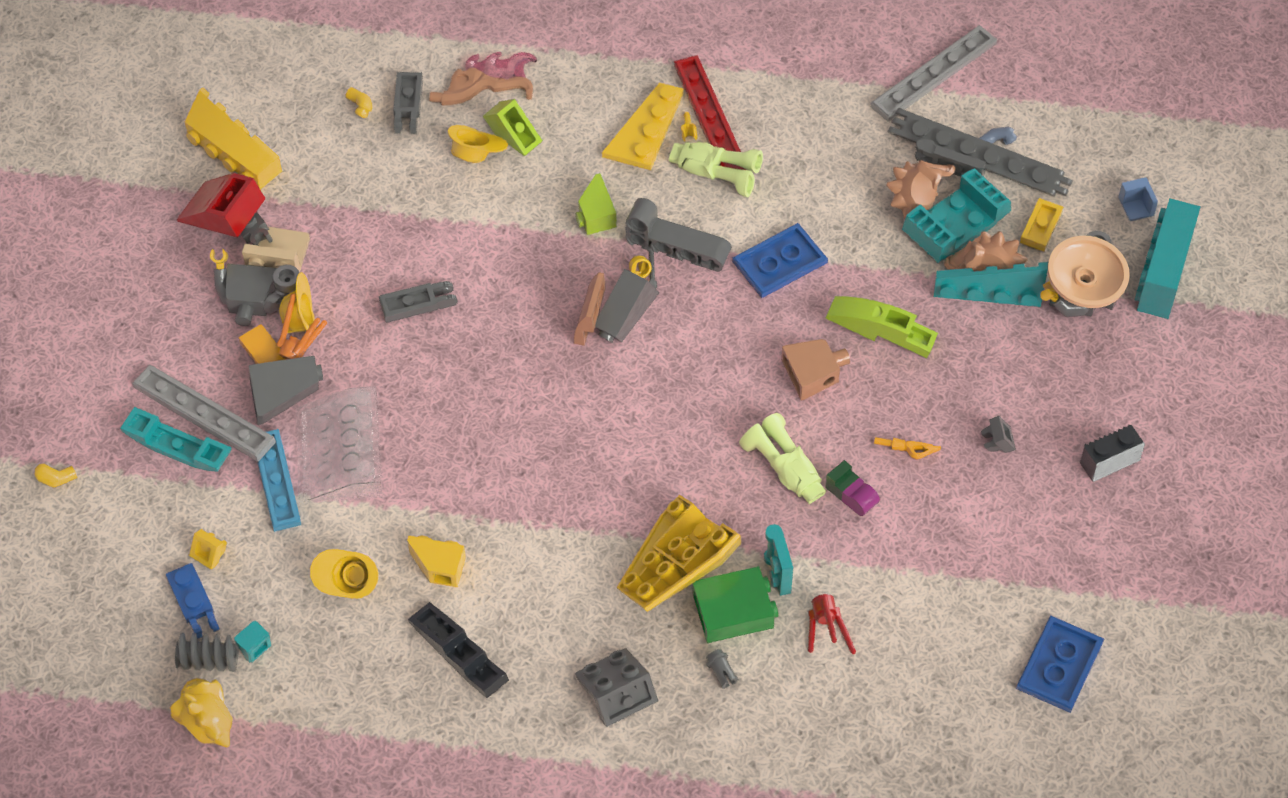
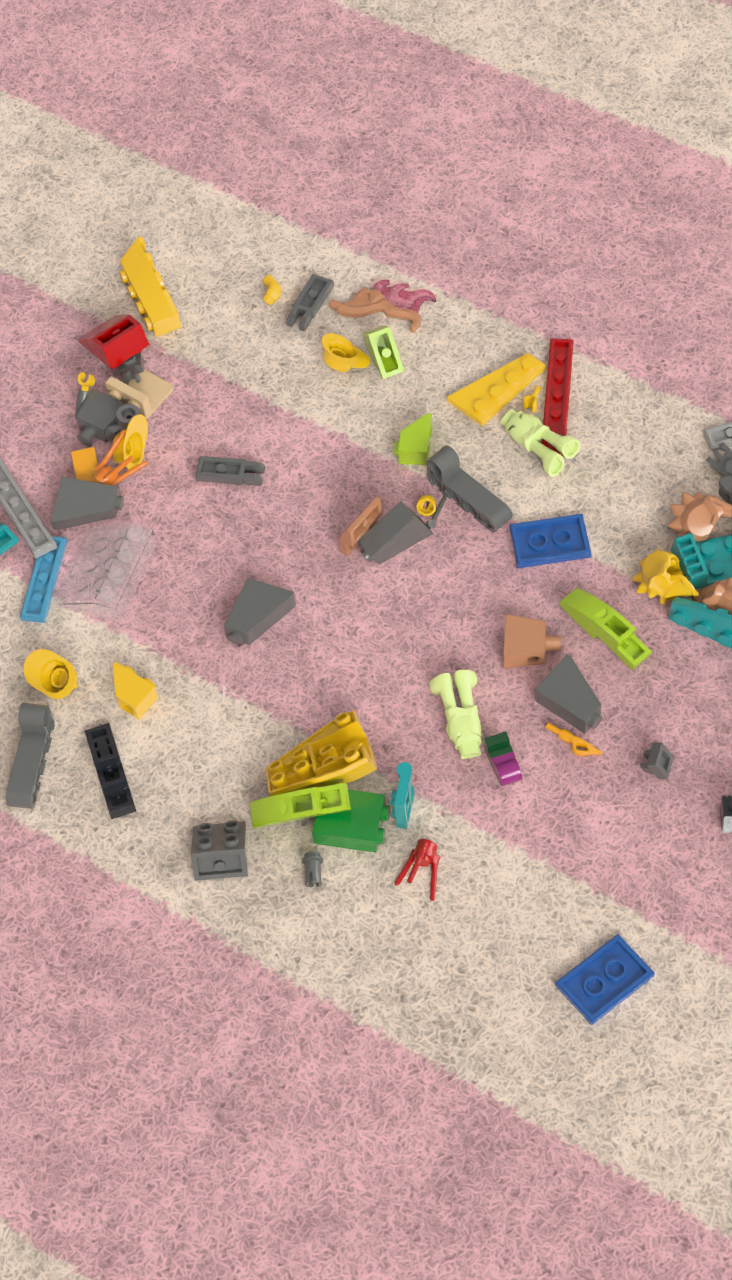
camera: 30 degrees right, 0 degrees up
none -> dark grey beam [6,703,55,809]
none -> dark grey slope [224,578,296,645]
none -> lime slope [249,783,351,828]
none -> dark grey slope [535,654,602,734]
none -> yellow head [632,548,699,605]

